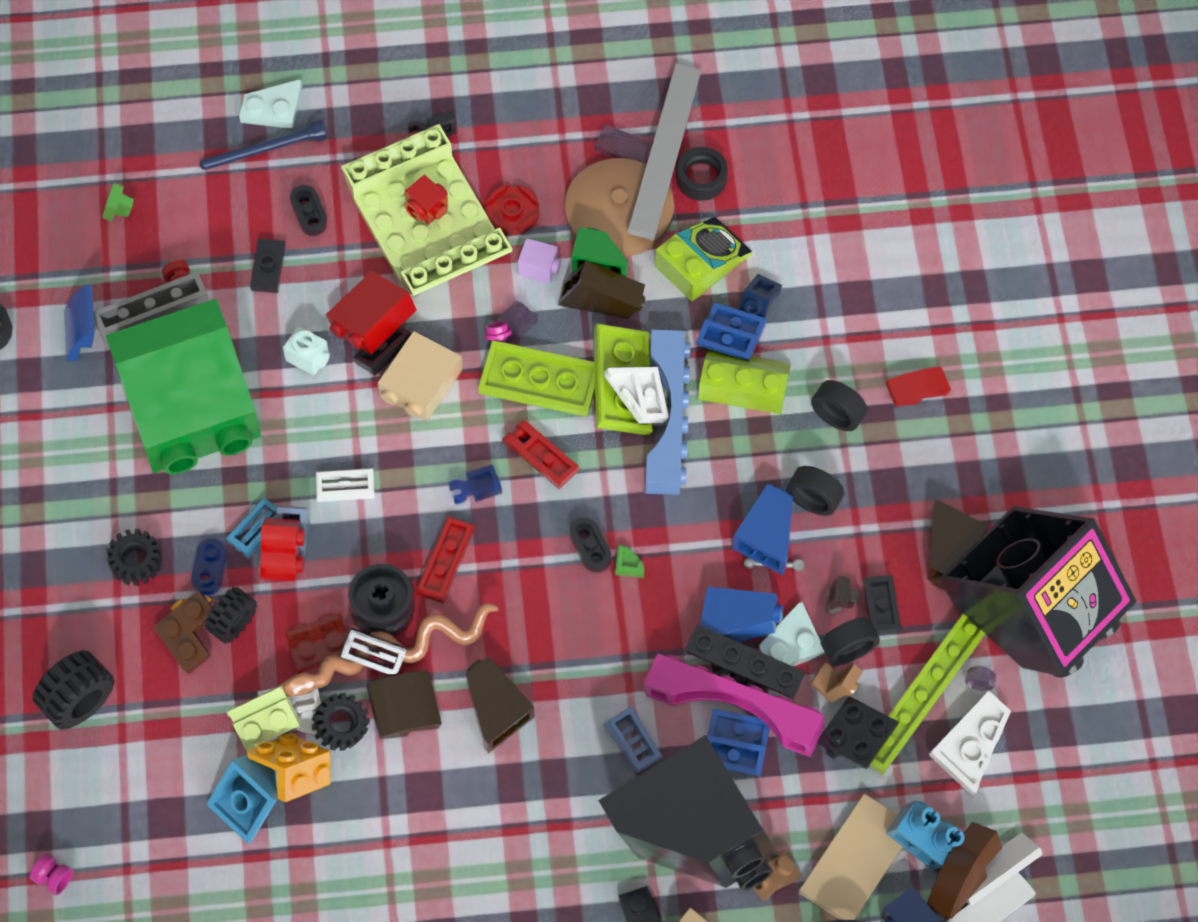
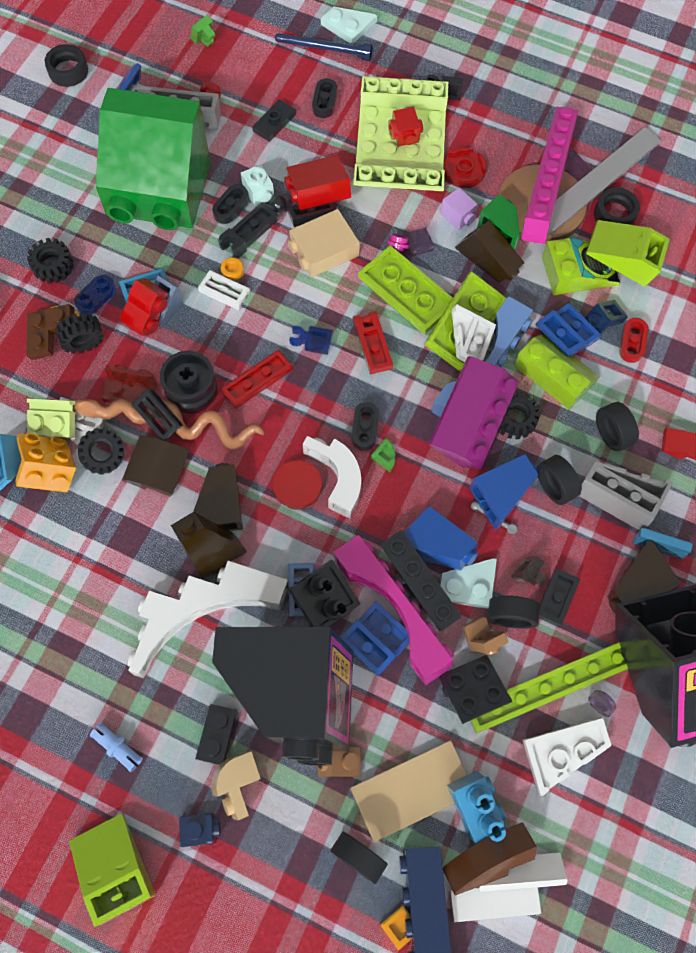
camera: 30 degrees right, 5 degrees up
none -> white arch [128,561,289,678]
none -> dark brown slope [170,512,247,579]
none -> black plate [212,184,249,224]
none -> black plate [218,195,287,259]
none -> light orange tile [220,257,244,281]
none -> red tile [272,460,322,510]
none -> black plate [288,560,361,627]
none -> white arch [303,436,361,519]
none -> magenta slope [428,356,519,469]
none -> black tyre [499,392,540,440]
none -> dark pink brick [522,107,578,244]
none -> light grey wedge [579,461,674,530]
none -> lime slope [586,220,670,287]
none -> red plate [619,318,649,363]
none -> dark azure tile [633,528,693,559]

